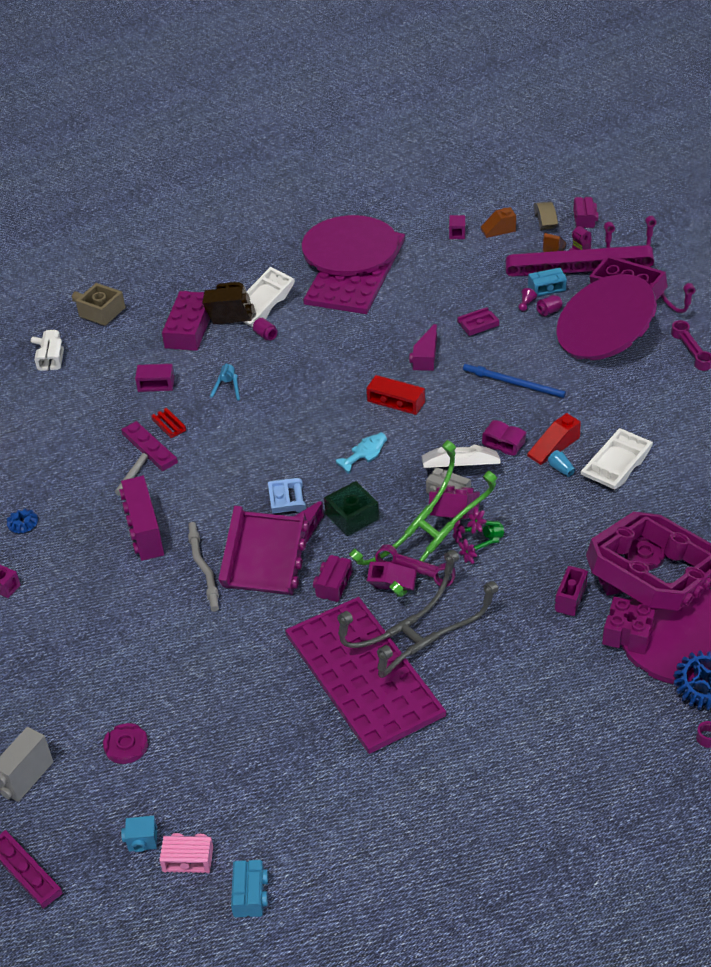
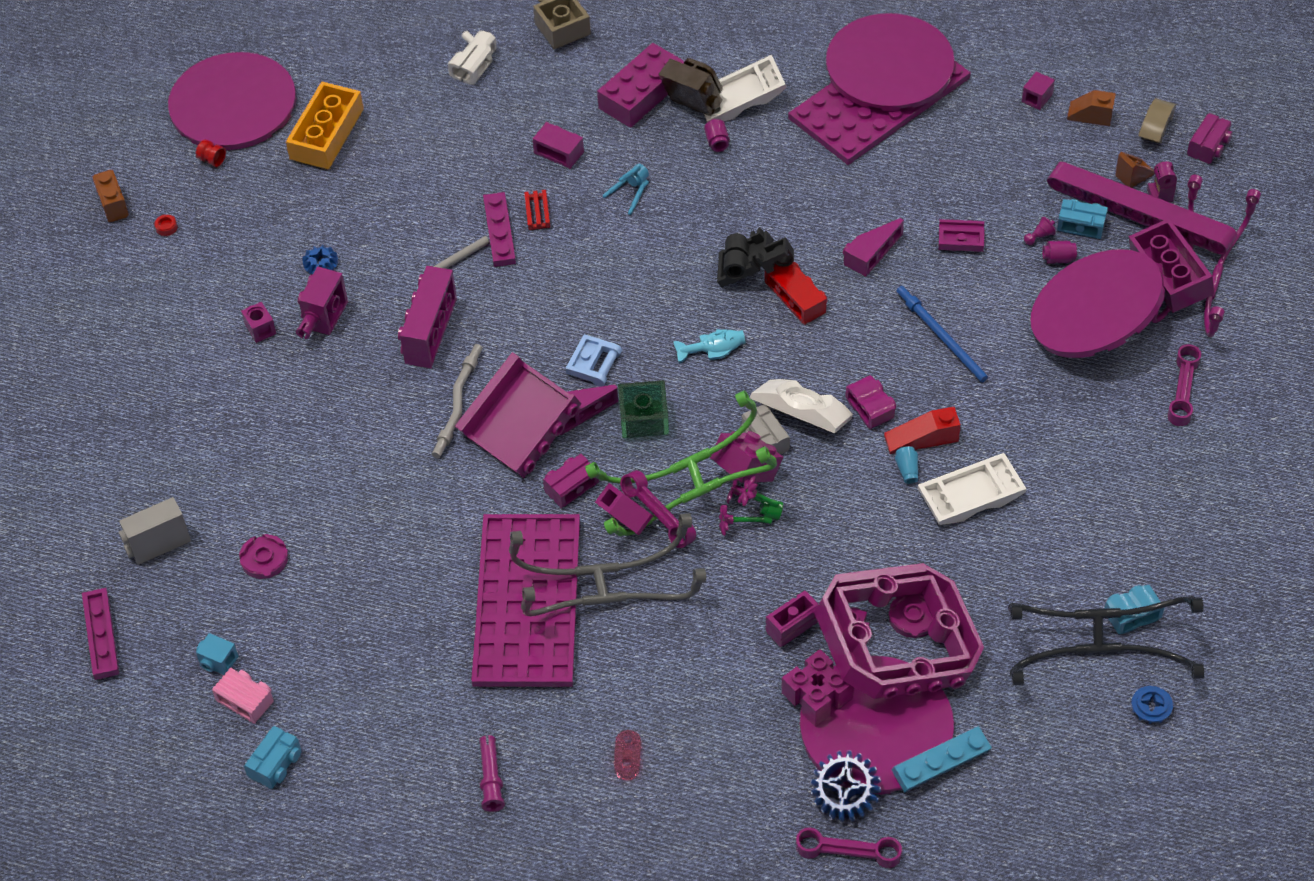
camera: 30 degrees right, 10 degrees up
none -> magenta brick [296,266,348,339]
none -> magenta pin [479,735,505,812]
none -> clear pink plate [614,730,641,780]
none -> black plate [717,228,794,288]

